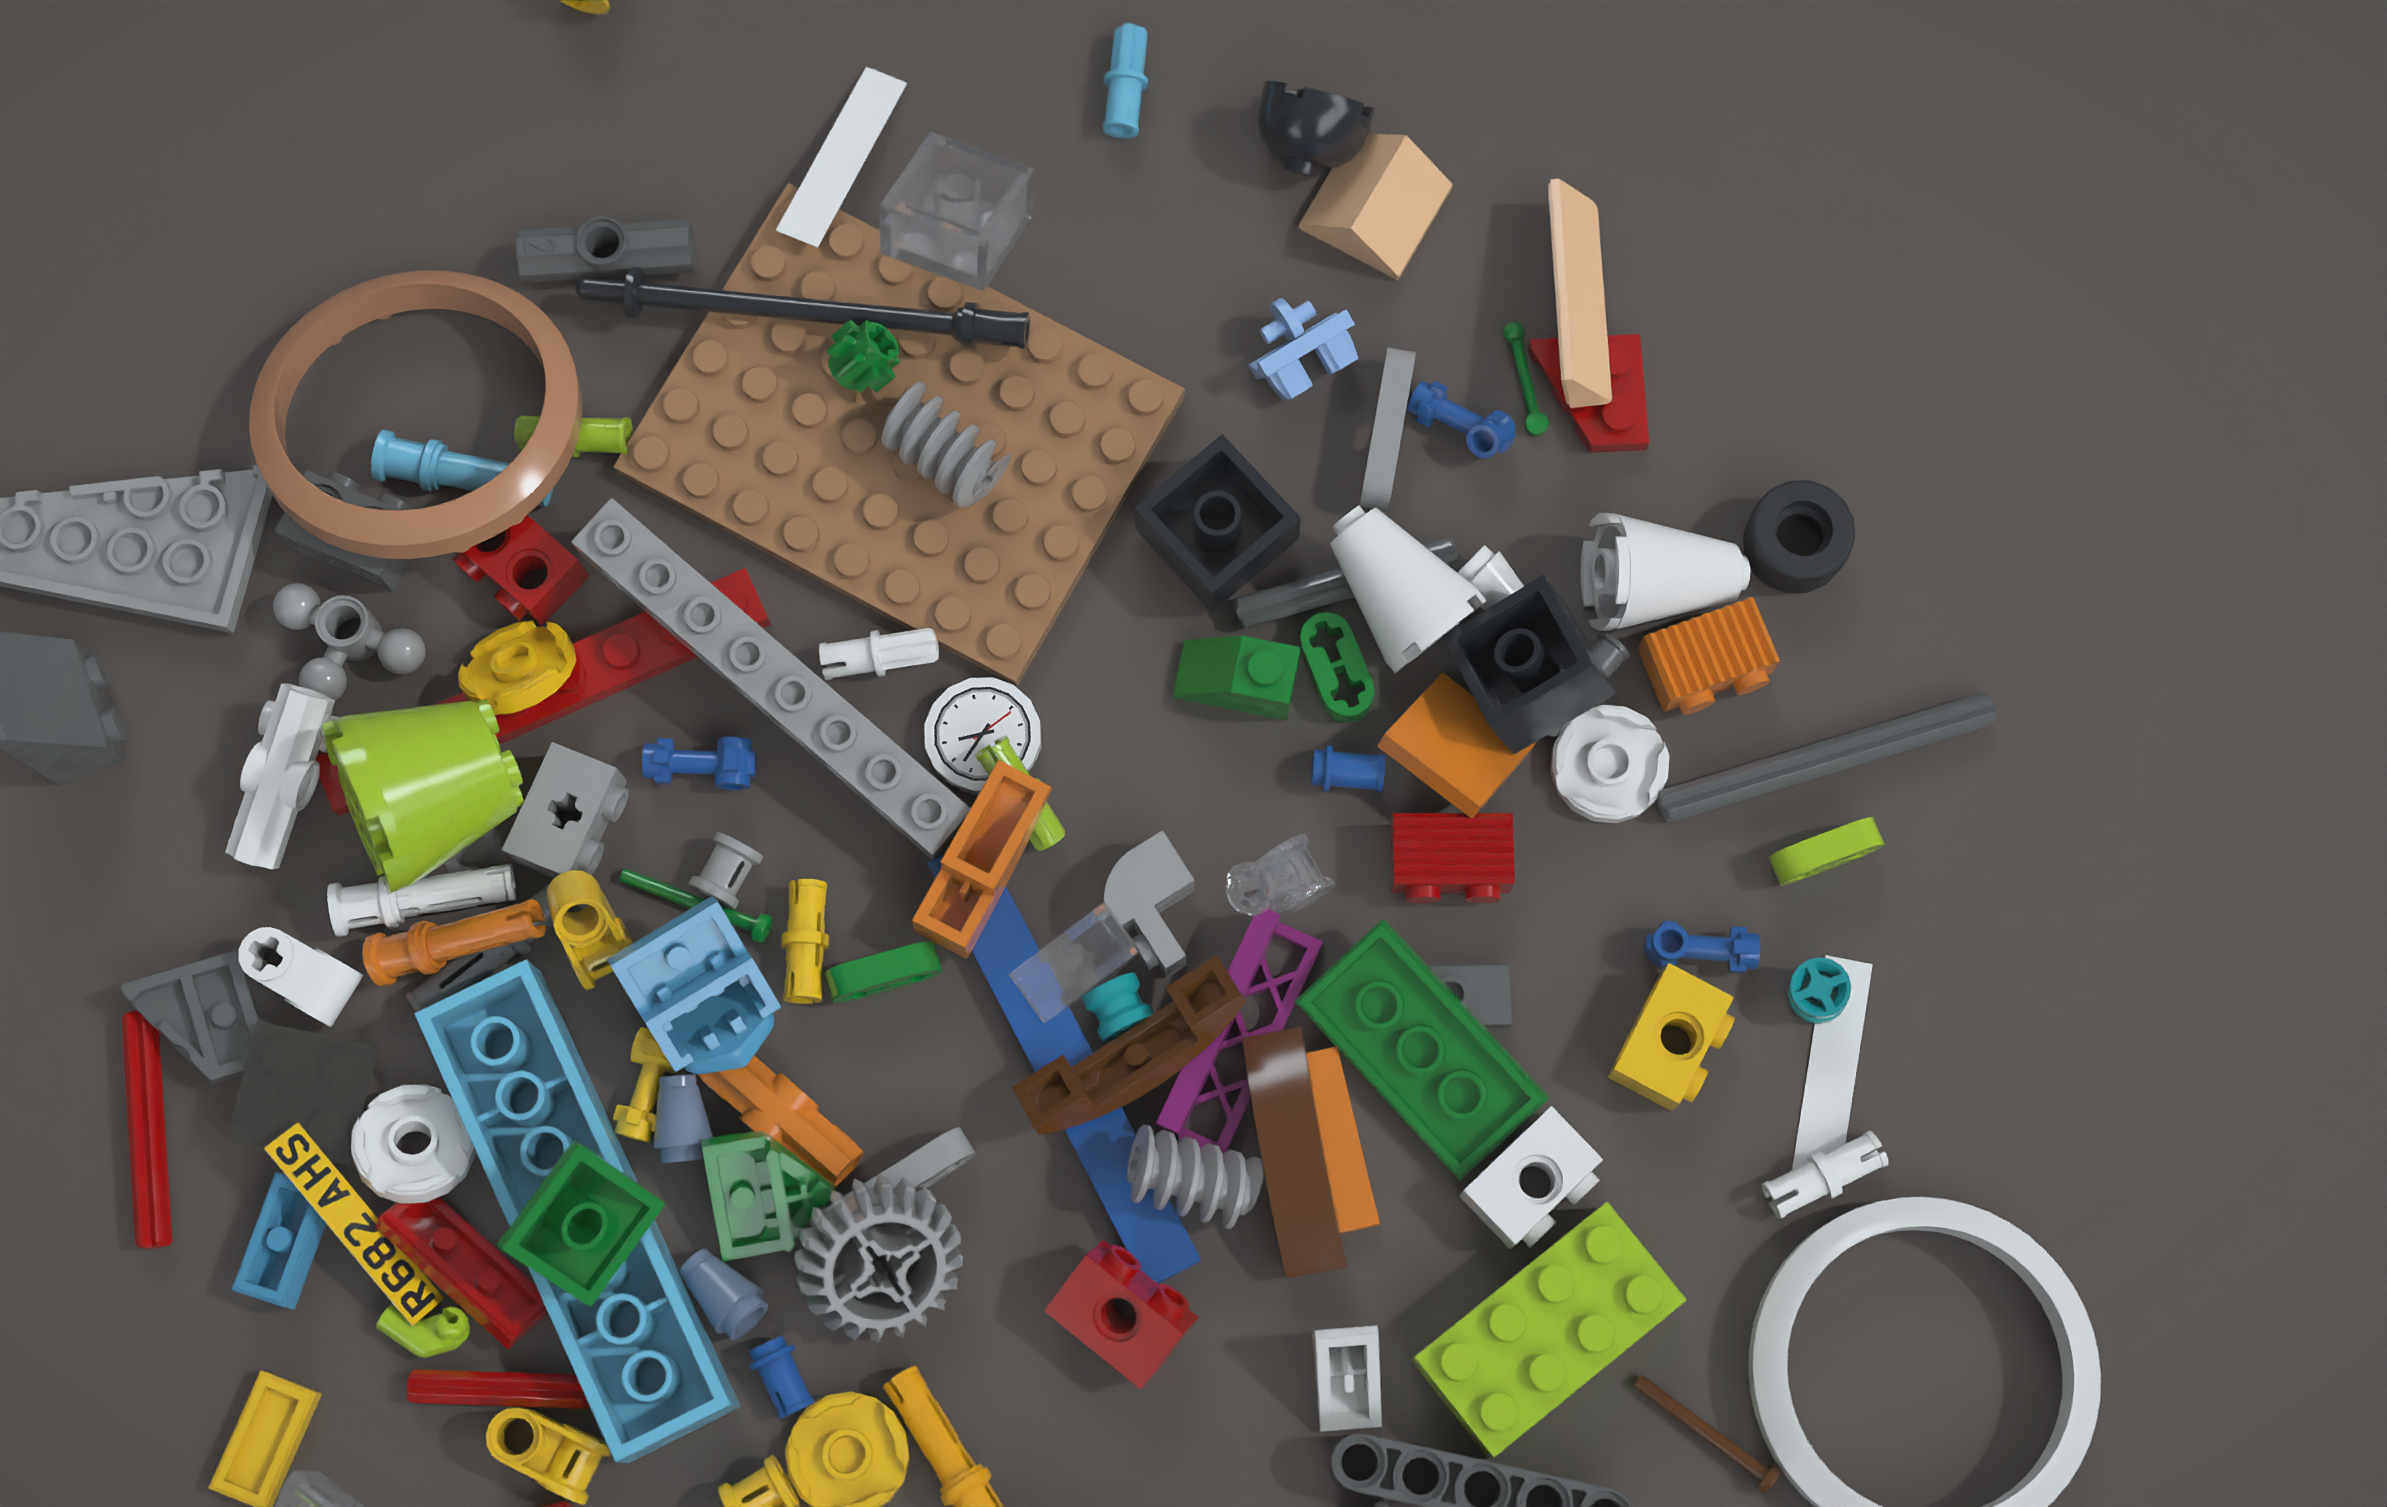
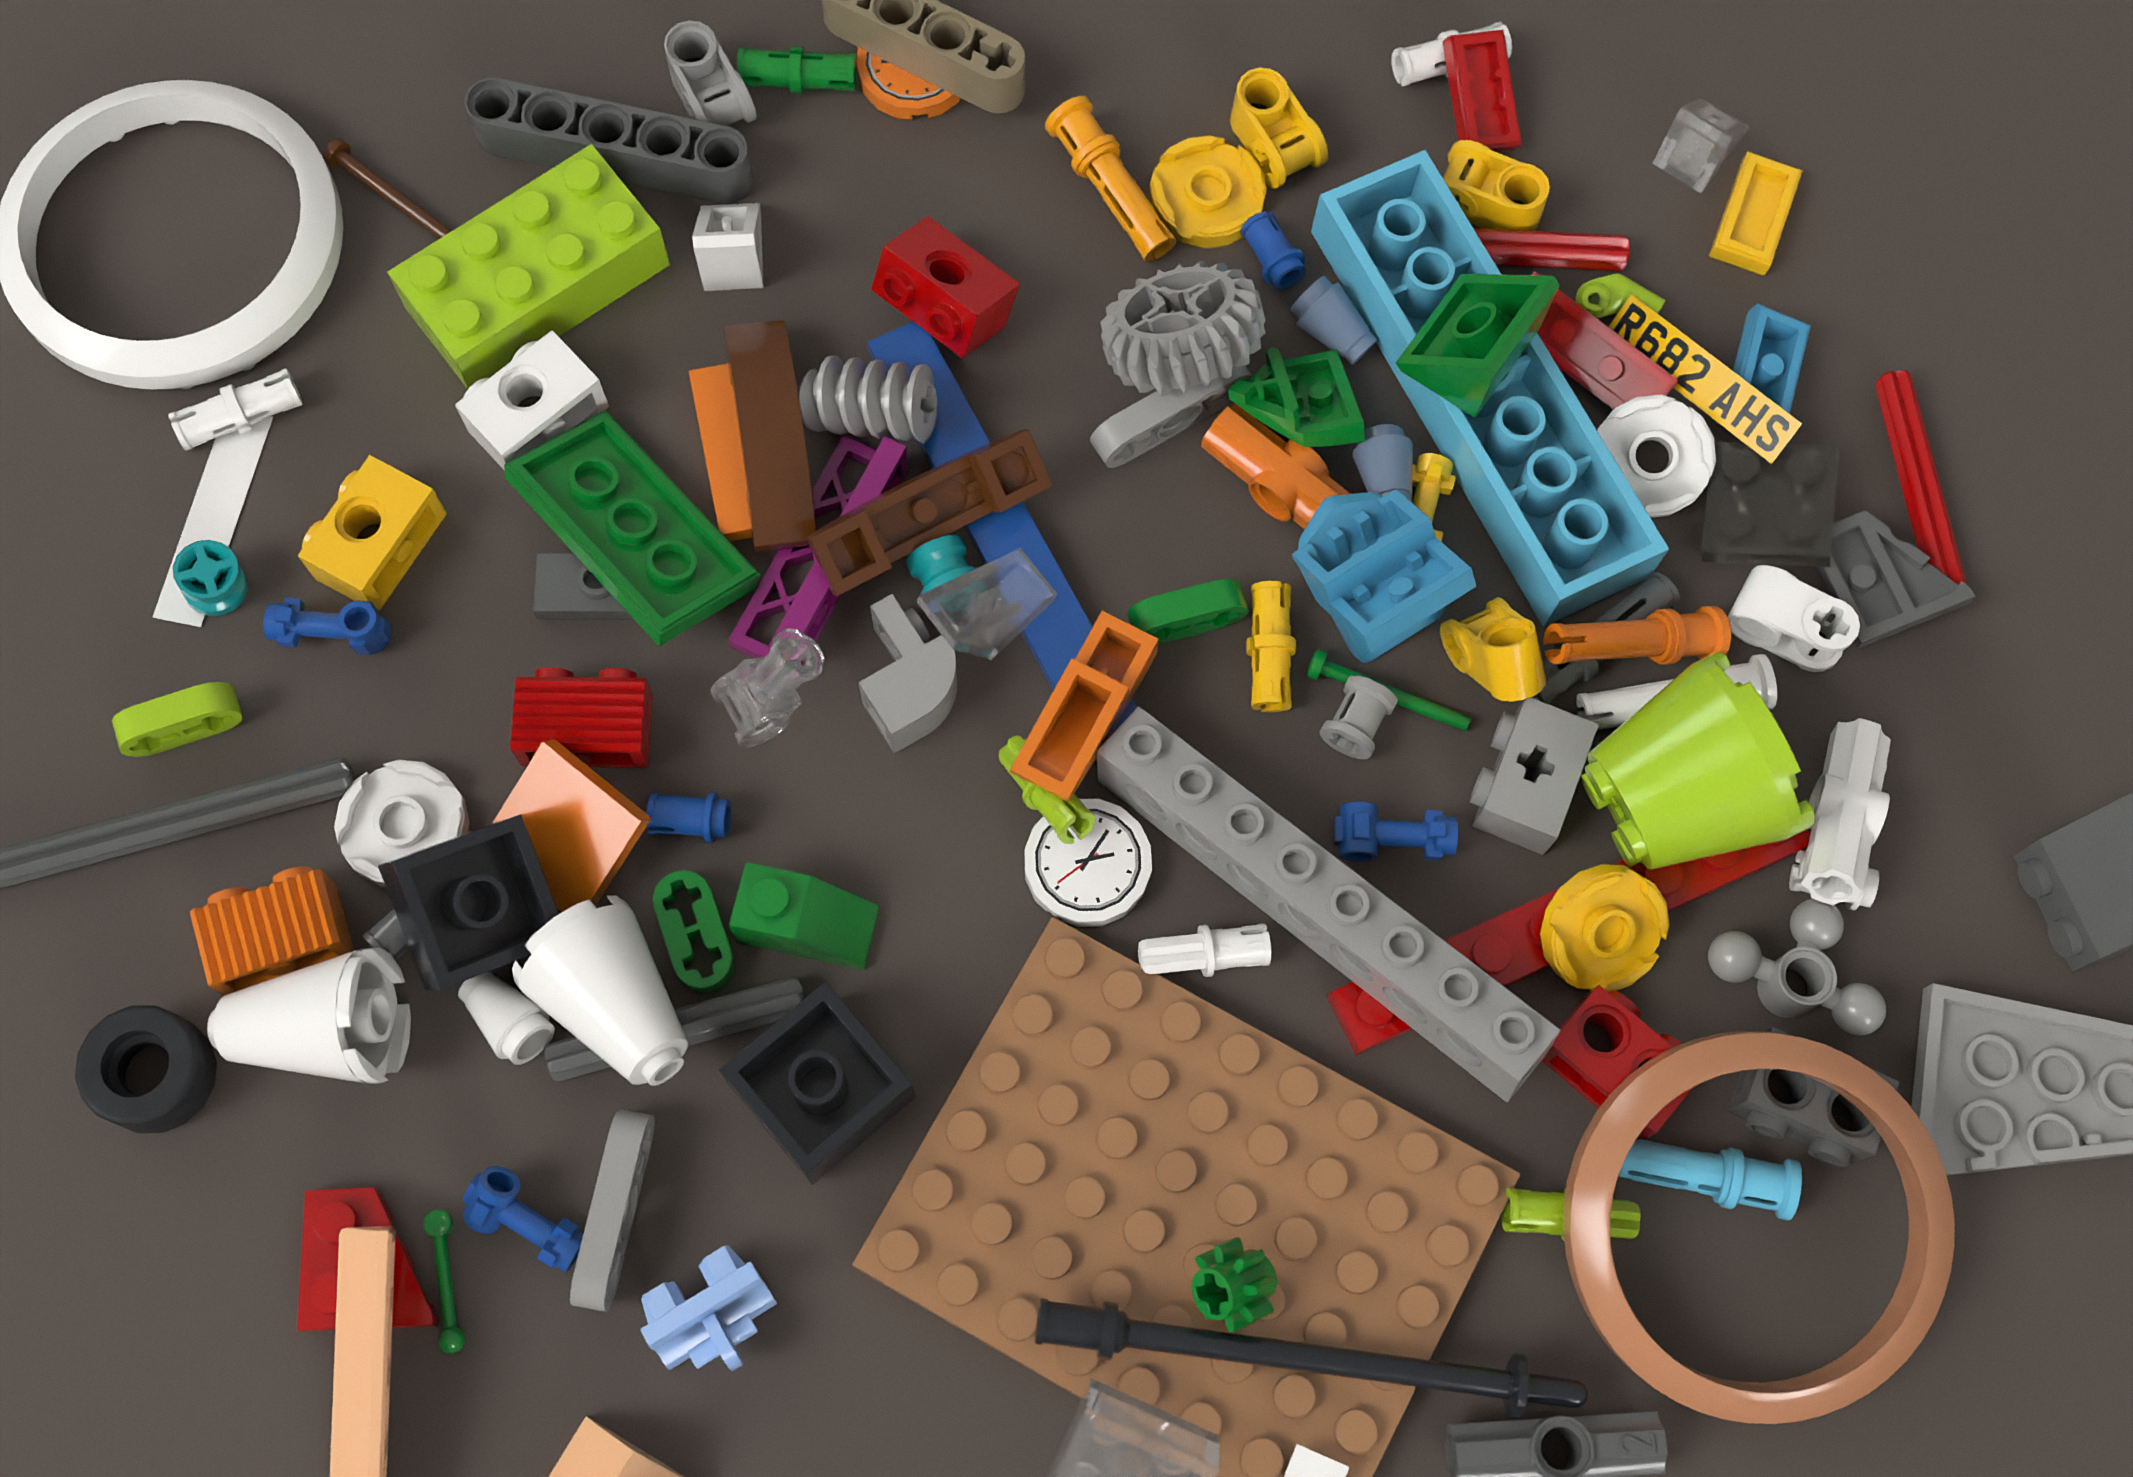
camera: 175 degrees right, 5 degrees down
light grey piece [881,381,1011,508] -> none

